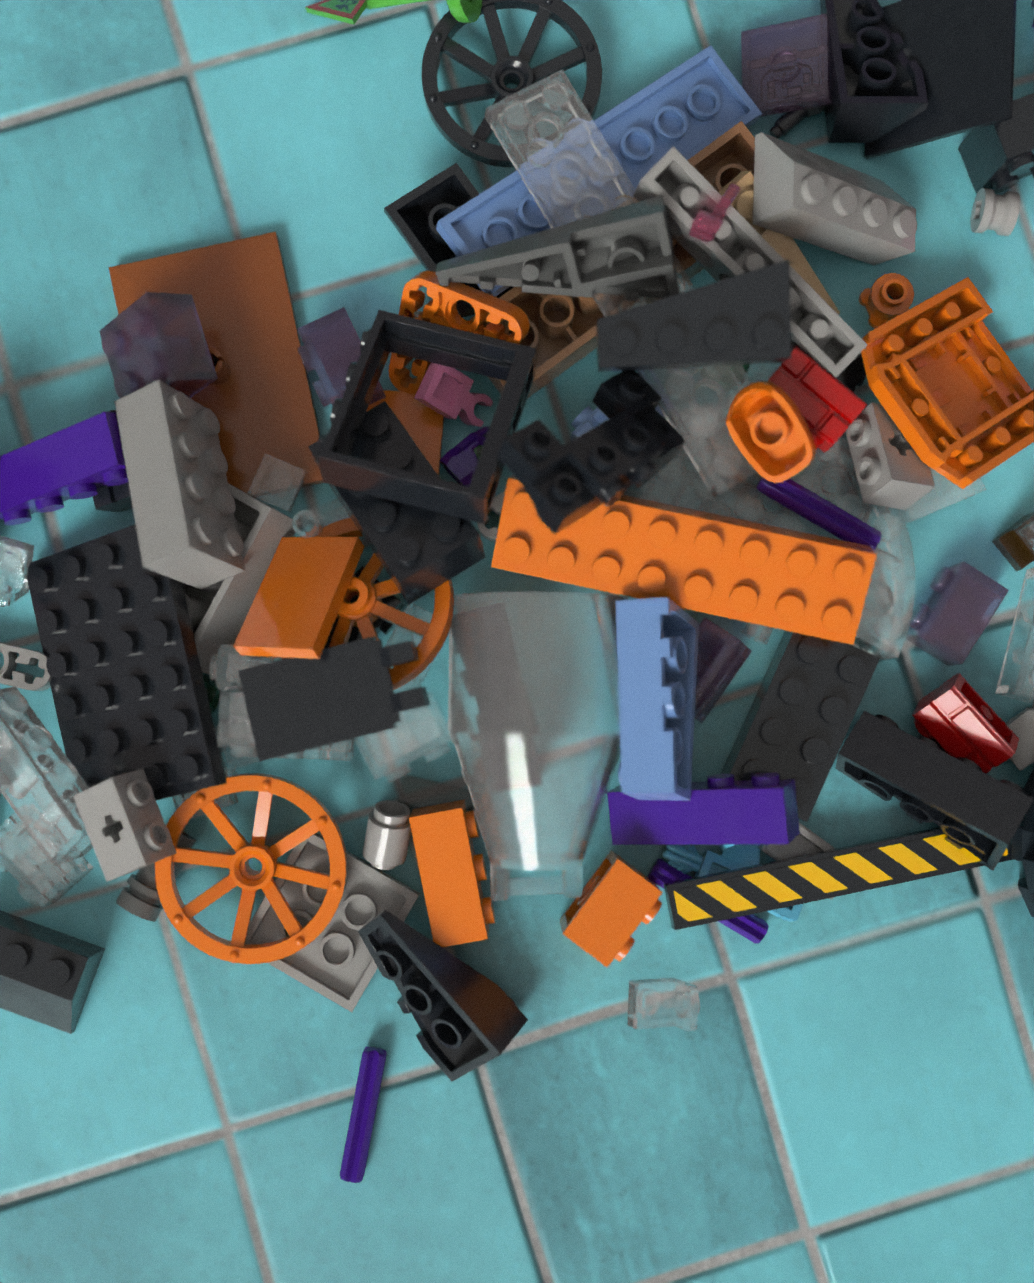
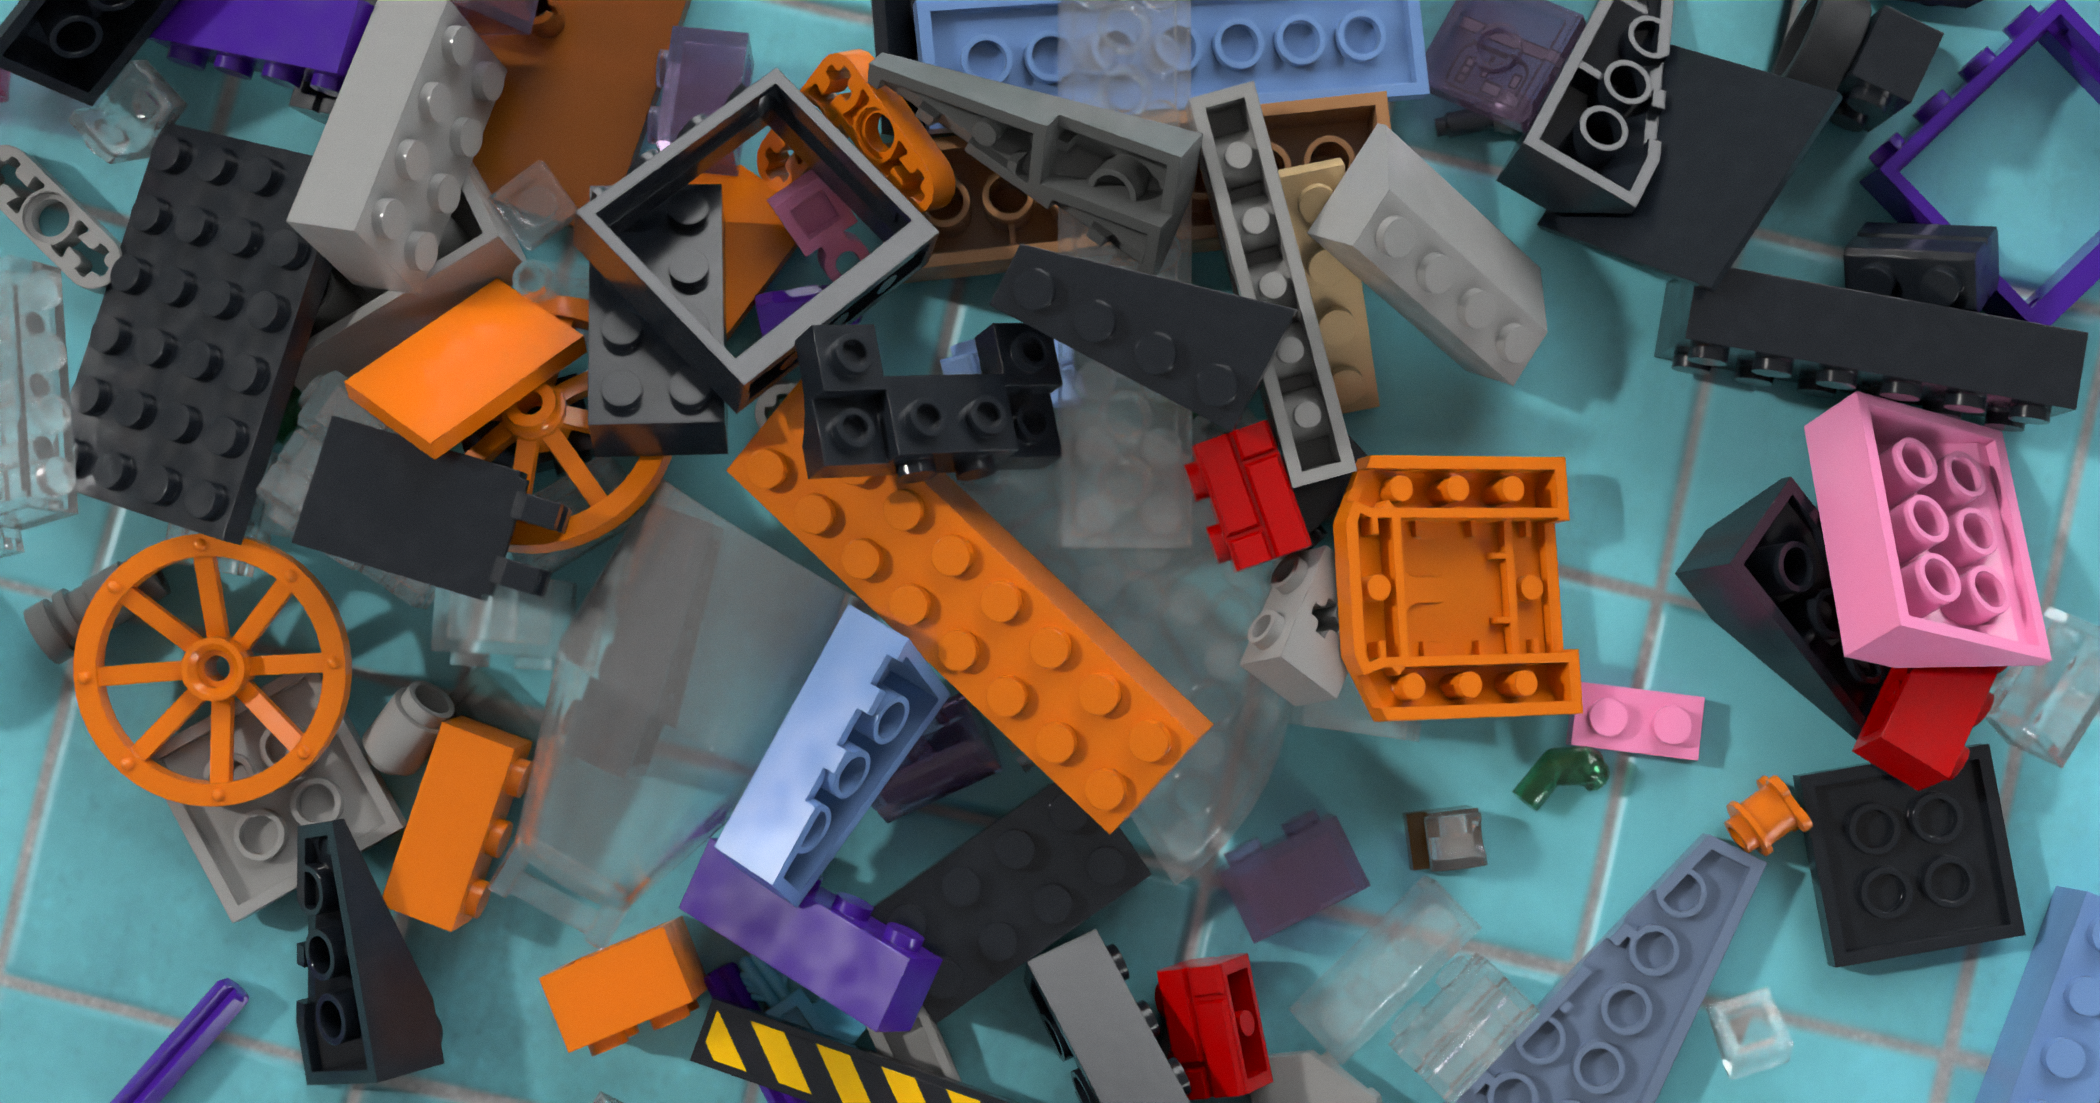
camera: 30 degrees right, 0 degrees up
light grey brick [73,768,177,882] -> none
clear pink hand [689,183,740,242] -> none
orange piece [725,380,817,483] -> none
dark purple axle [756,476,882,550] -> none
orange brick [859,273,914,328] -> none
light grey wheel [970,188,1020,236] -> none

